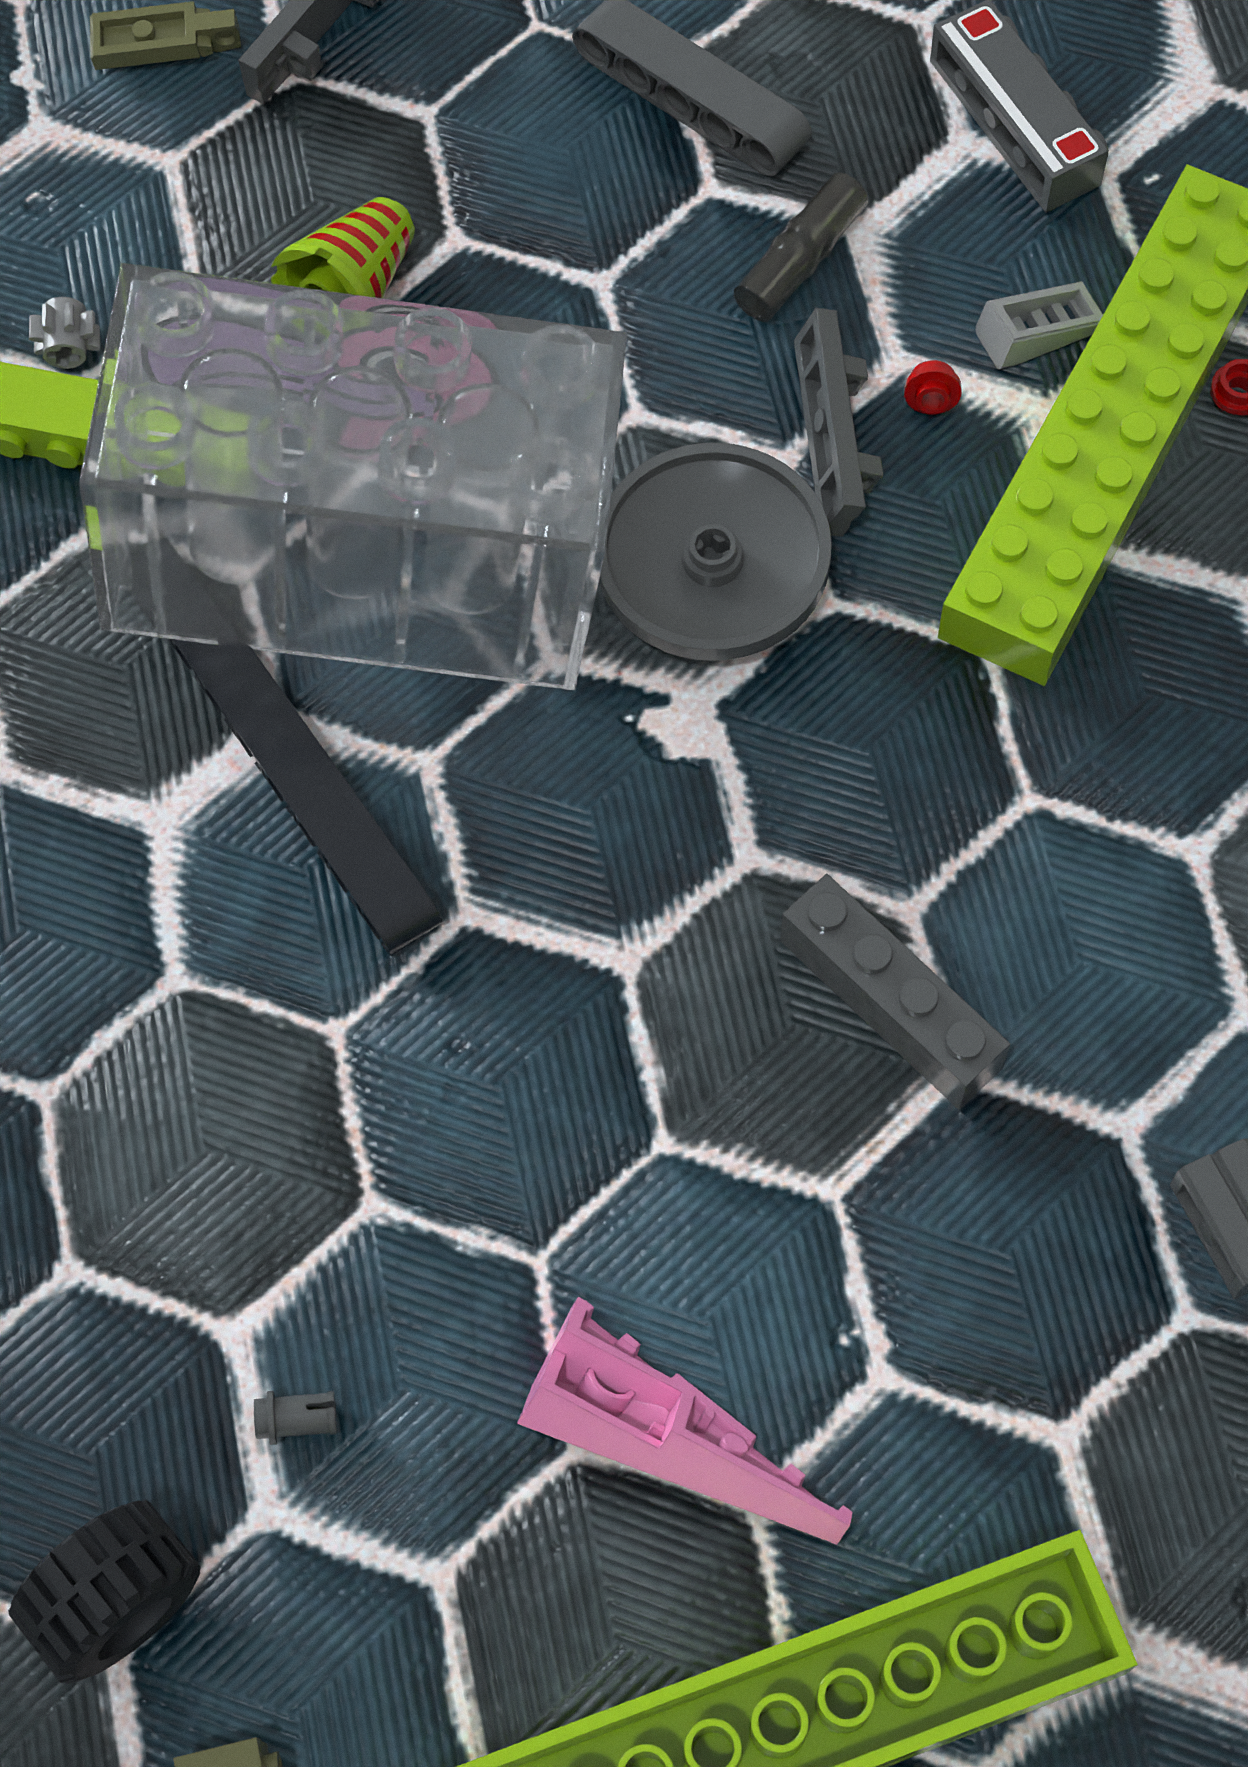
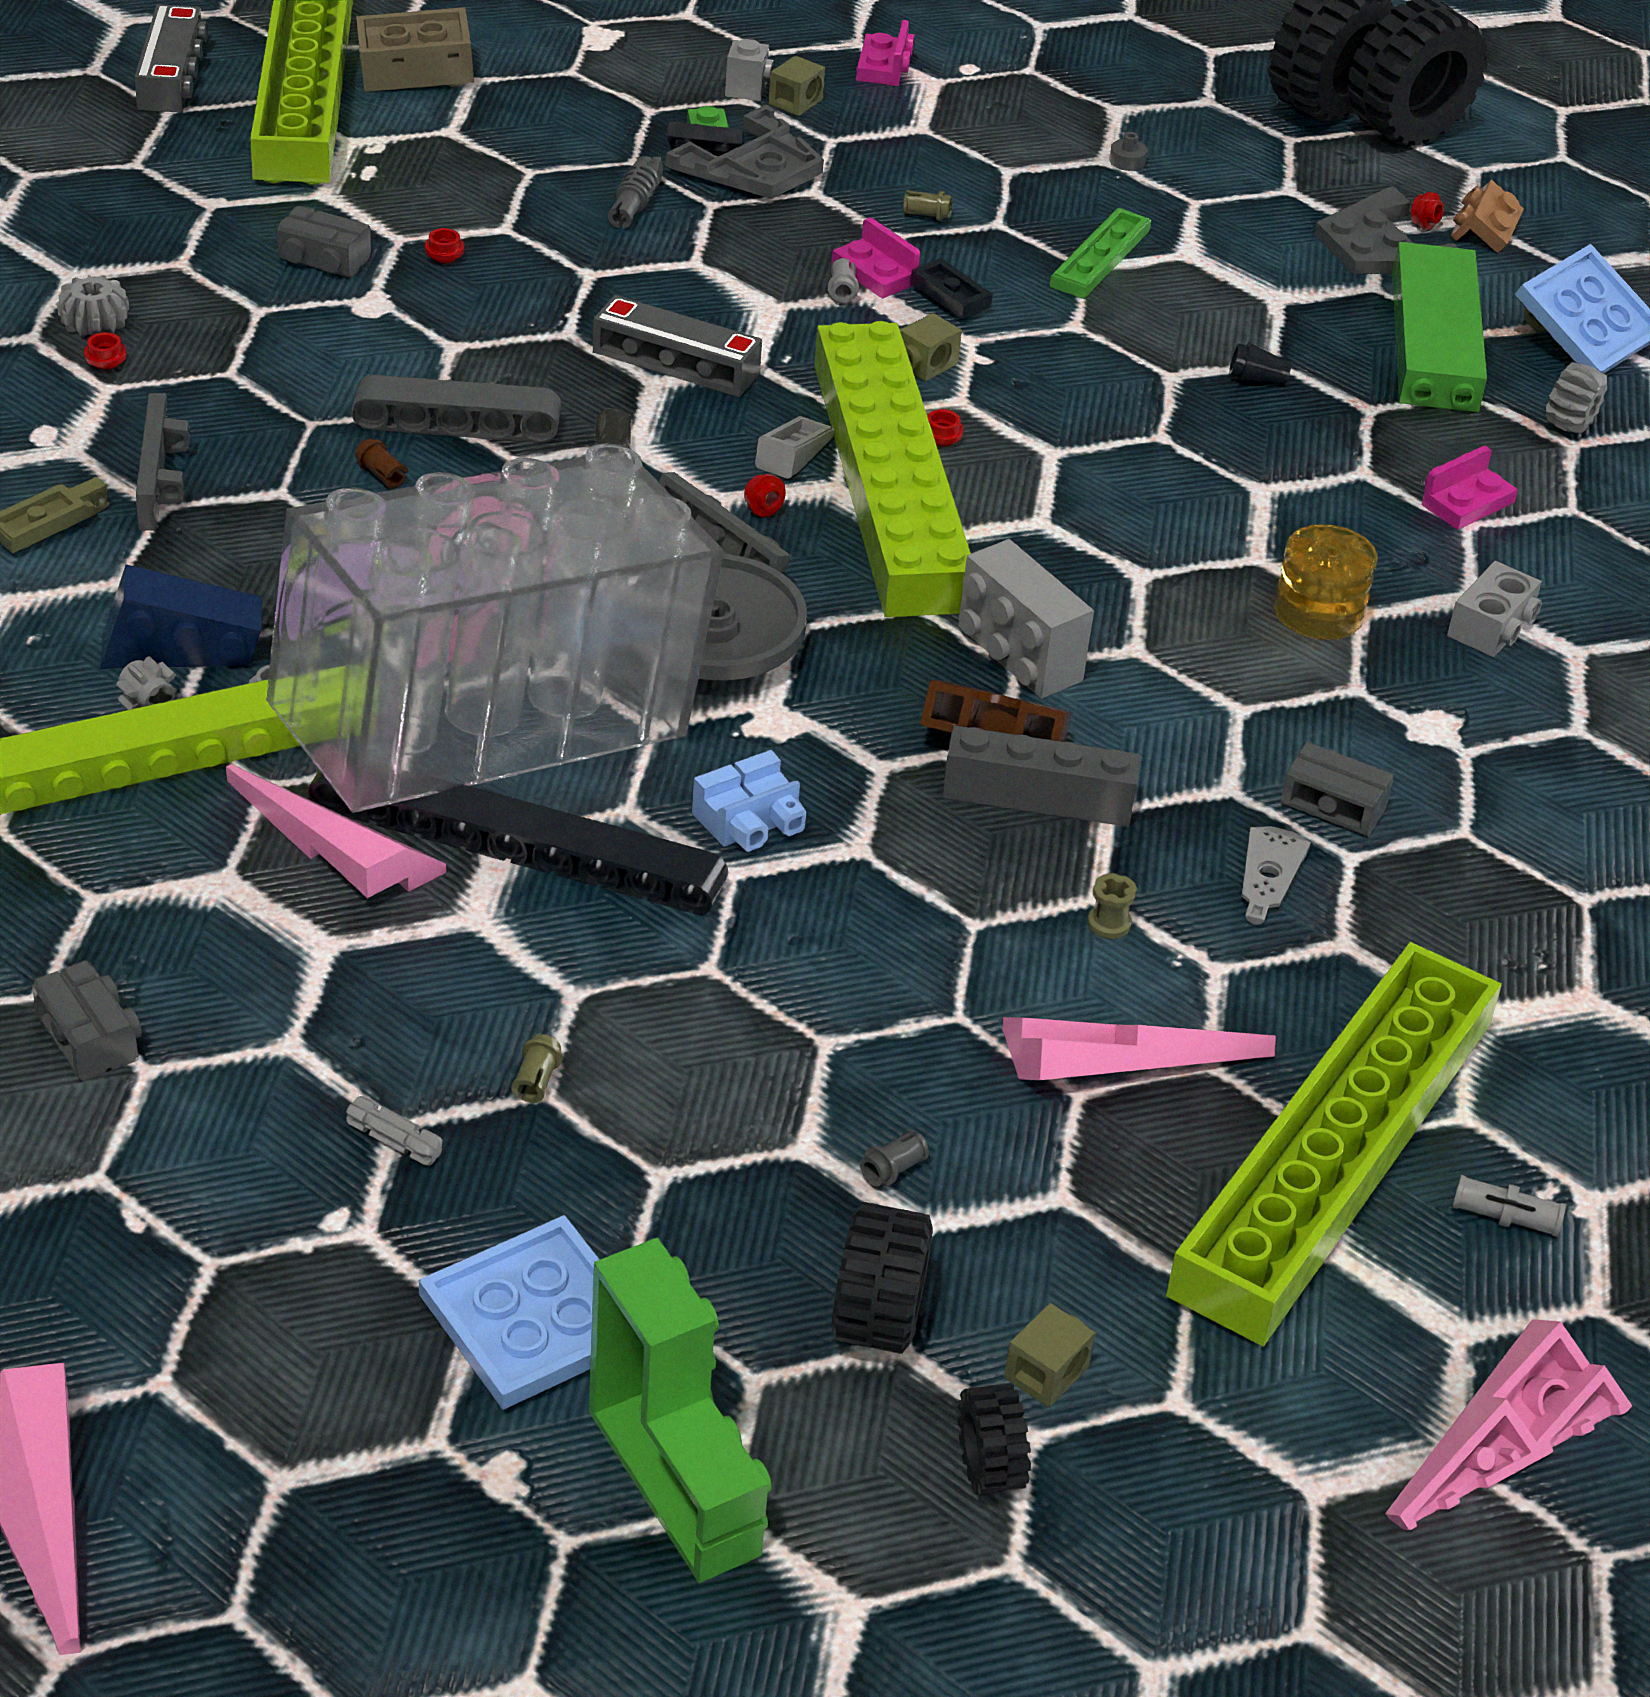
camera: 45 degrees left, 25 degrees down
none -> dark blue wedge [100,564,262,669]
none -> bright pink wedge [226,764,446,898]
none -> reddish brown pin [355,439,408,489]
none -> olive pin [511,1034,563,1103]
none -> light blue hips [692,750,806,852]
none -> reddish brown arch [920,679,1072,742]
none -> light grey brick [958,539,1094,699]
none -> olive bush [1087,873,1137,939]
none -> light grey piece [1242,826,1311,925]

